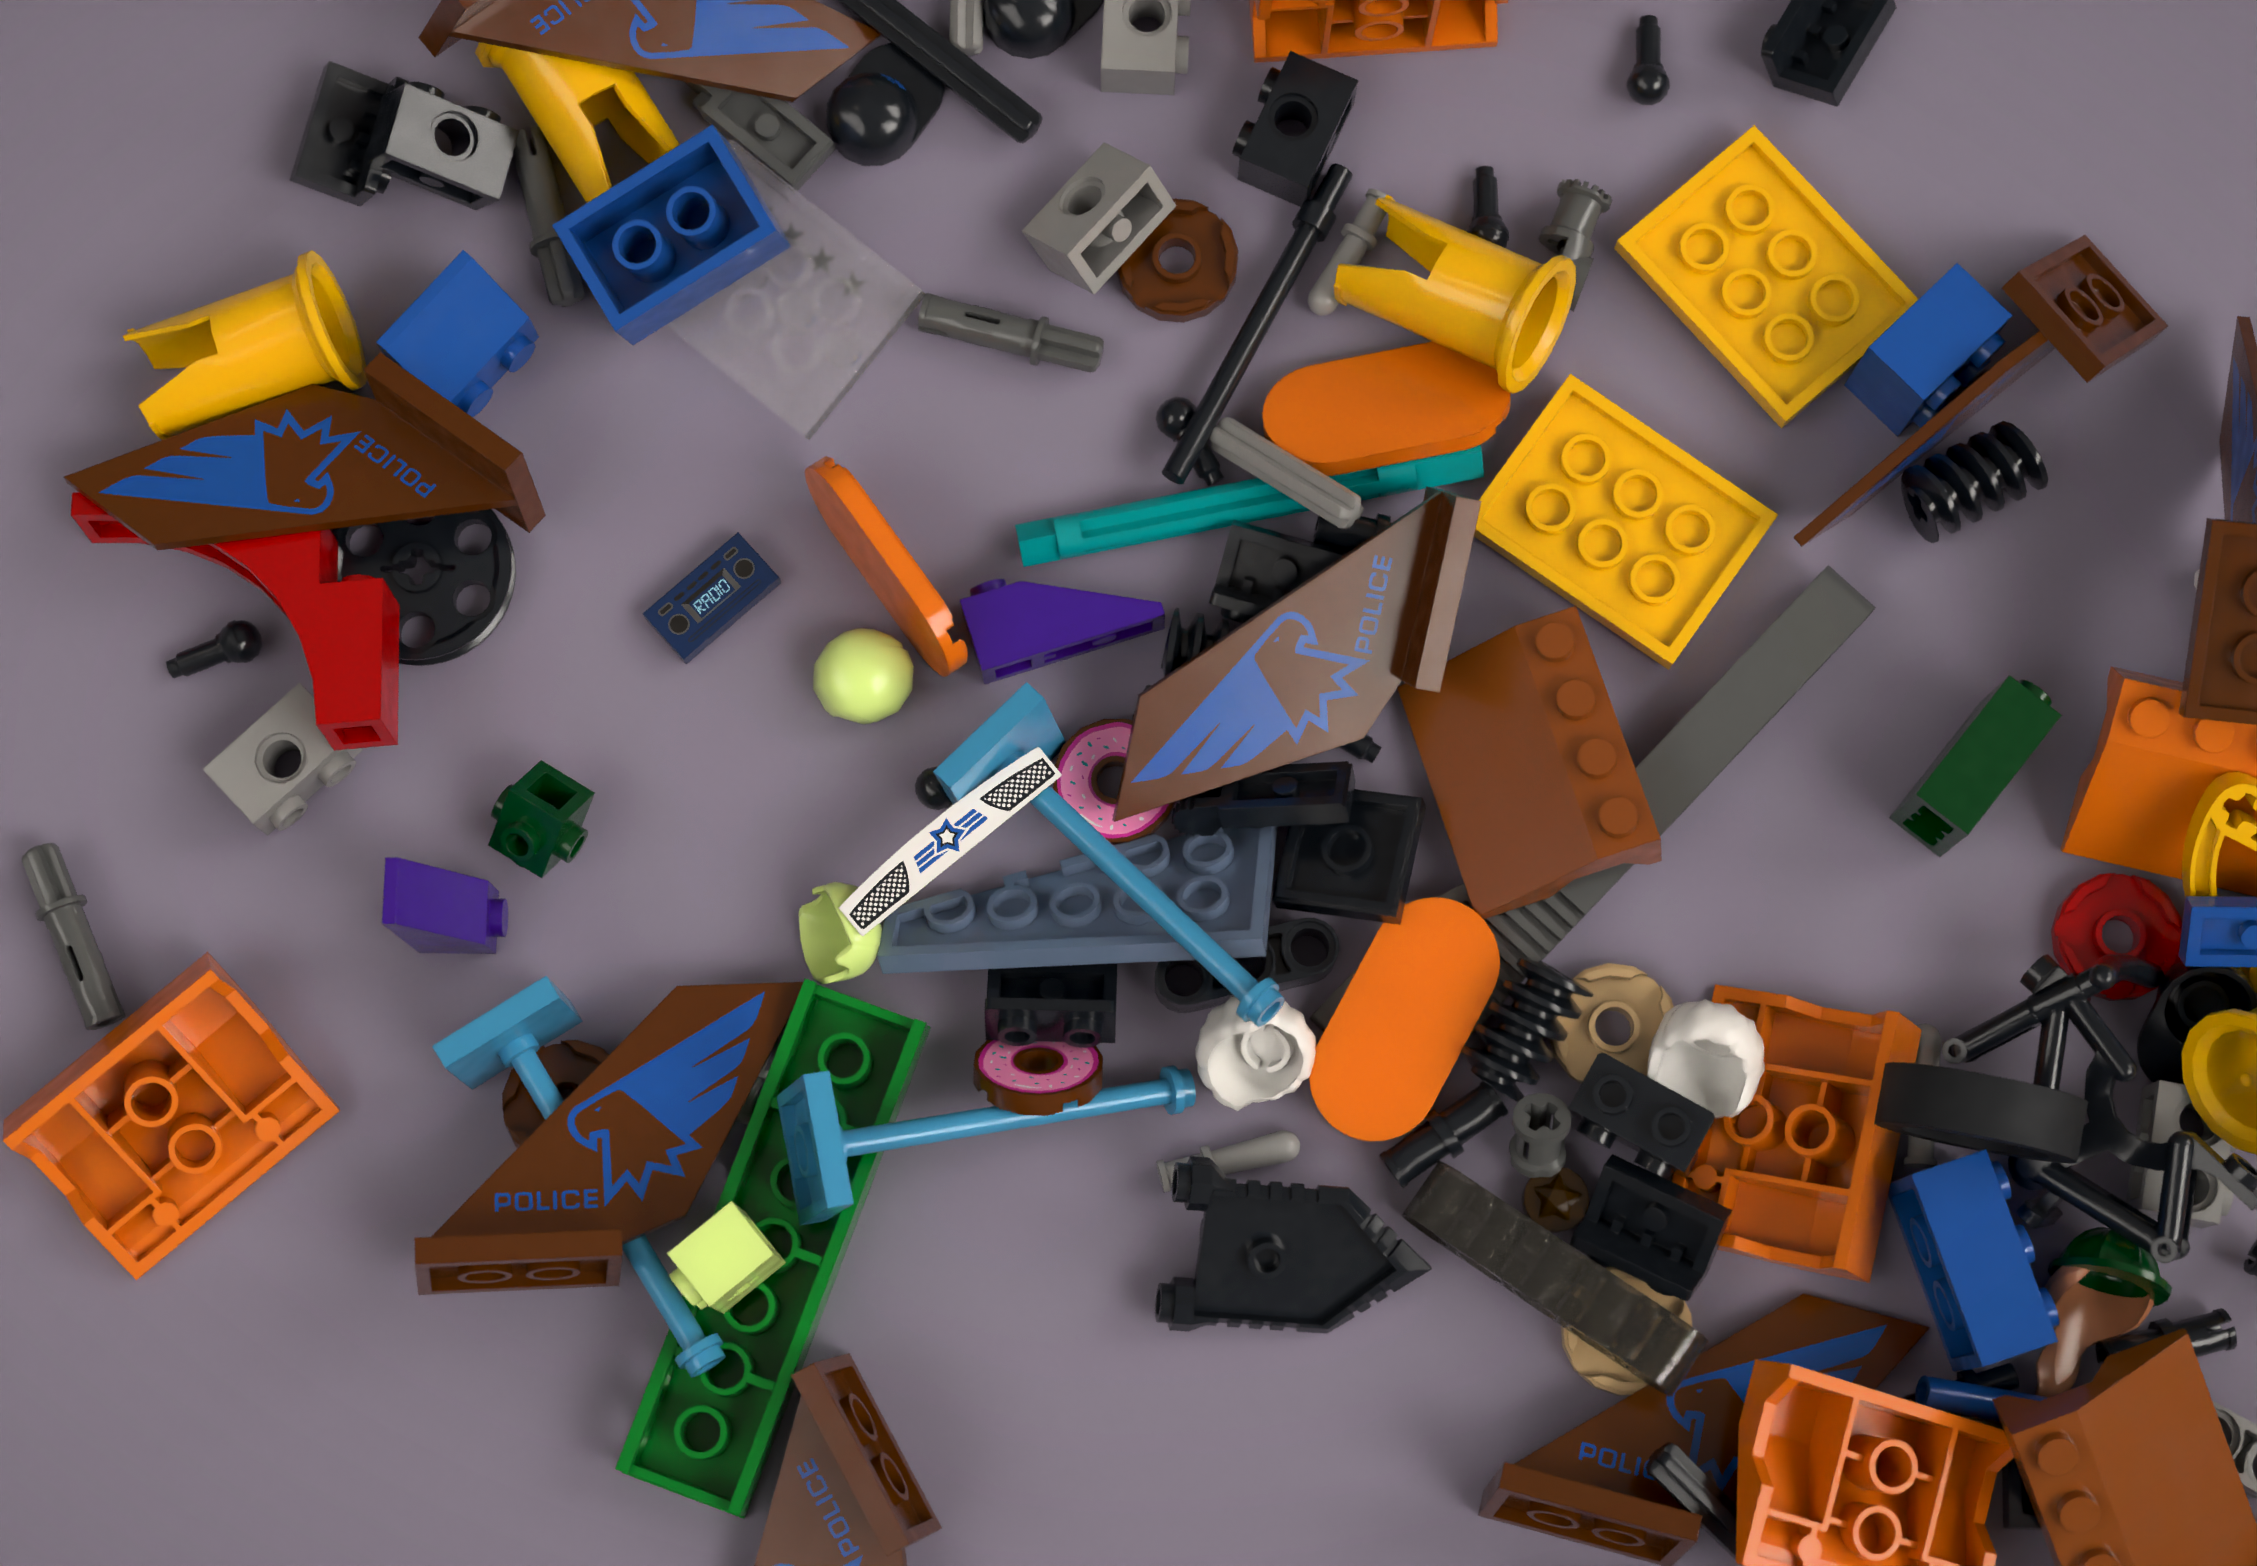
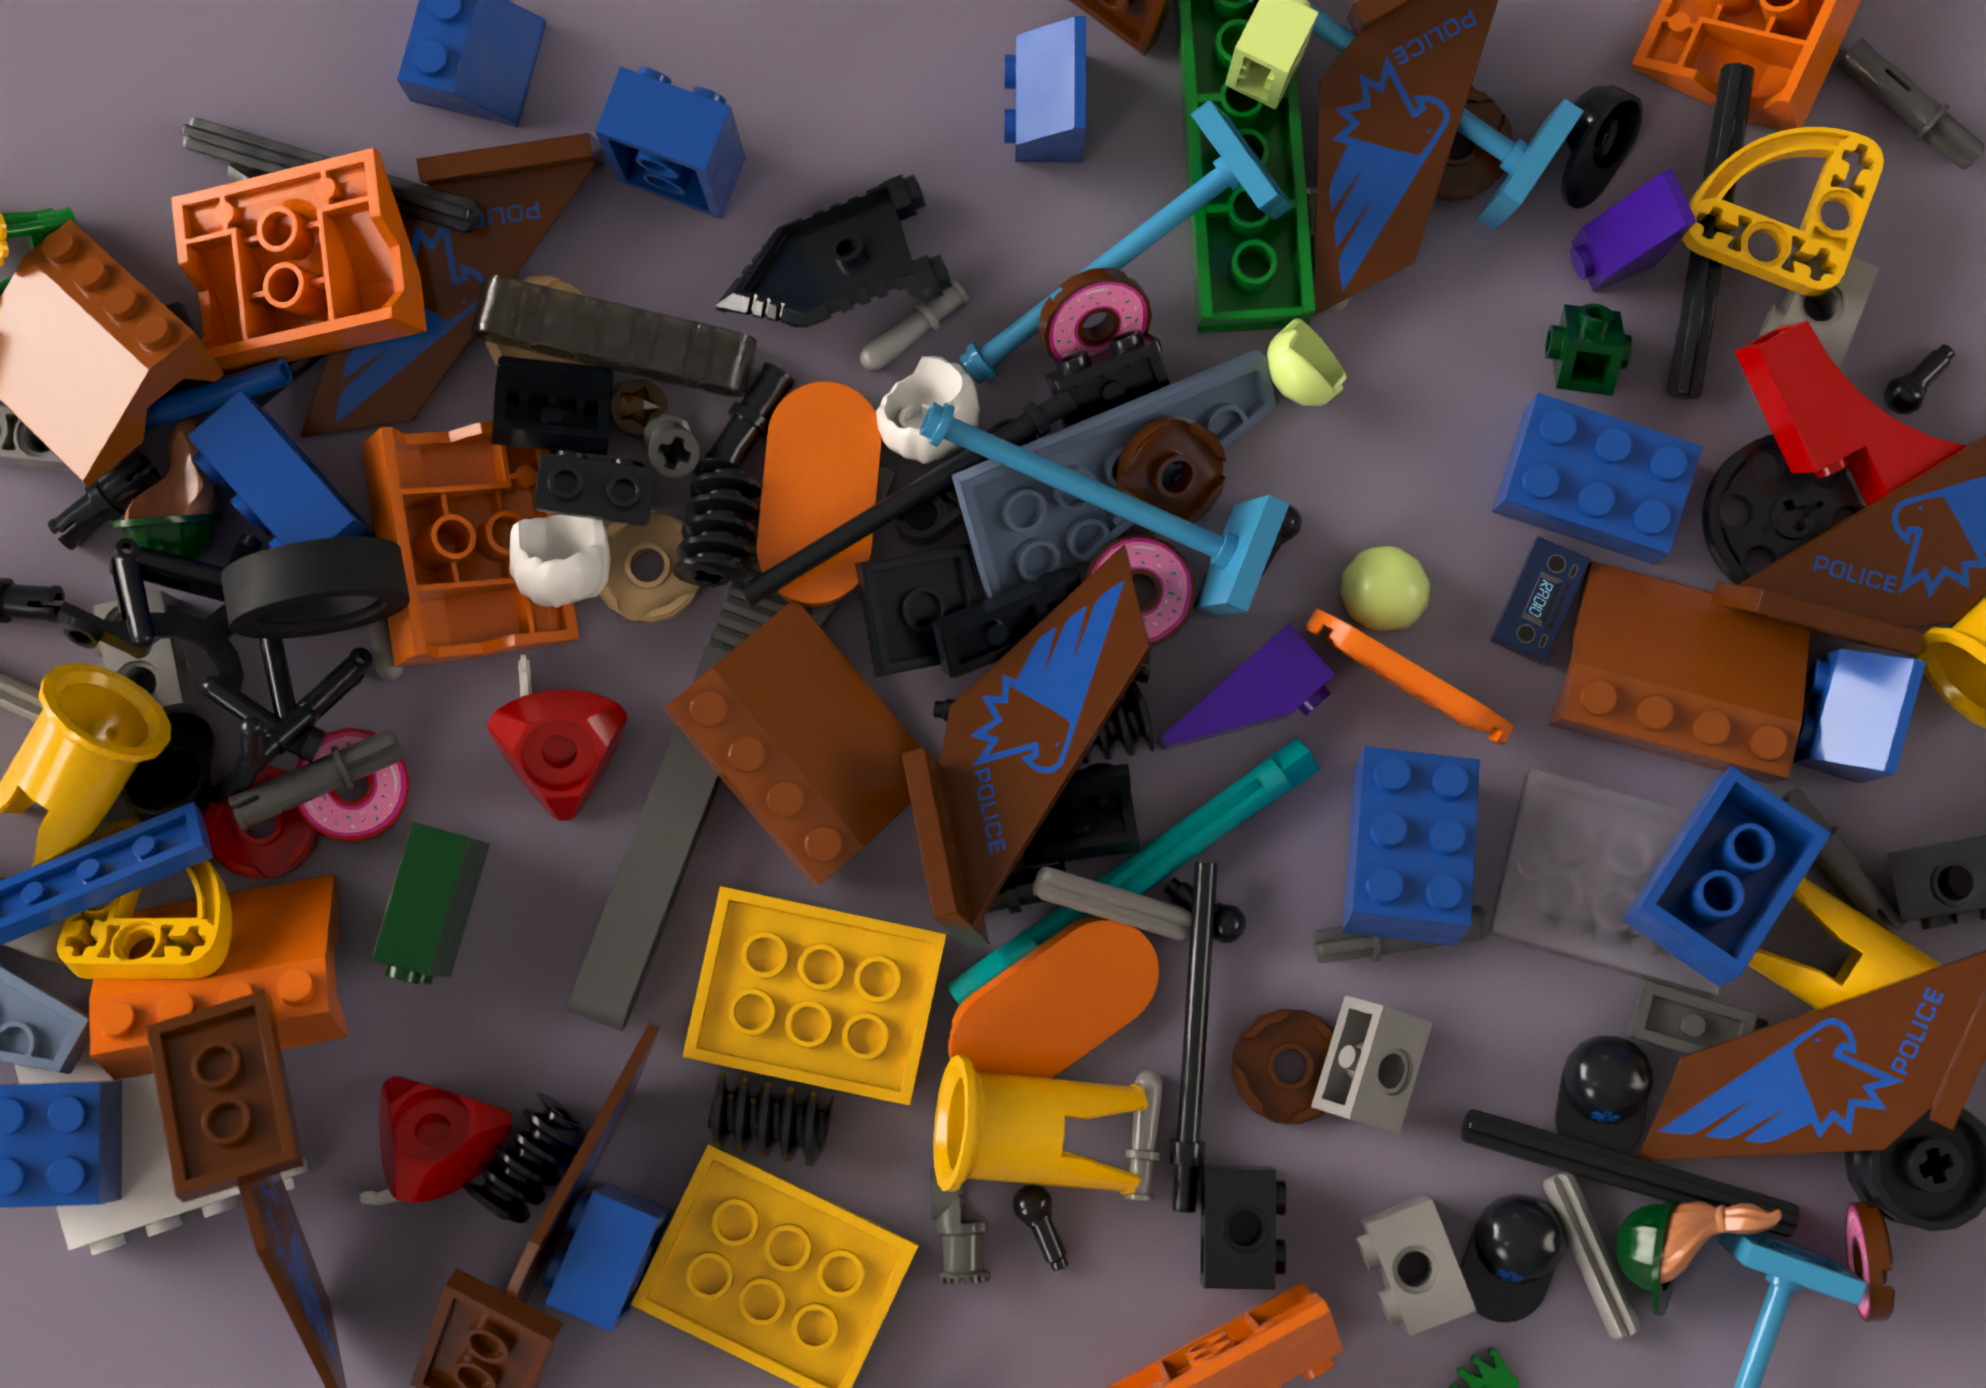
camera: 155 degrees right, 5 degrees up
white sticker [839,746,1062,936] -> none
none -> dark grey axle [228,730,403,831]
none -> tile [295,727,410,844]
none -> red hat [359,1076,512,1205]
none -> red hat [487,654,627,821]
none -> blue brick [595,66,745,219]
none -> black piece [708,1072,835,1166]
none -> black bar [740,390,1077,606]
none -> slope [1004,16,1086,162]
none -> reddish brown tile [1116,416,1226,524]
none -> blue brick [1342,746,1480,946]
none -> blue brick [1492,393,1703,565]
none -> dark orange piece [1548,561,1810,784]
none -> black cap [1561,85,1643,209]
none -> black axle [1667,63,1755,399]
none -> yellow beam [1681,127,1884,297]

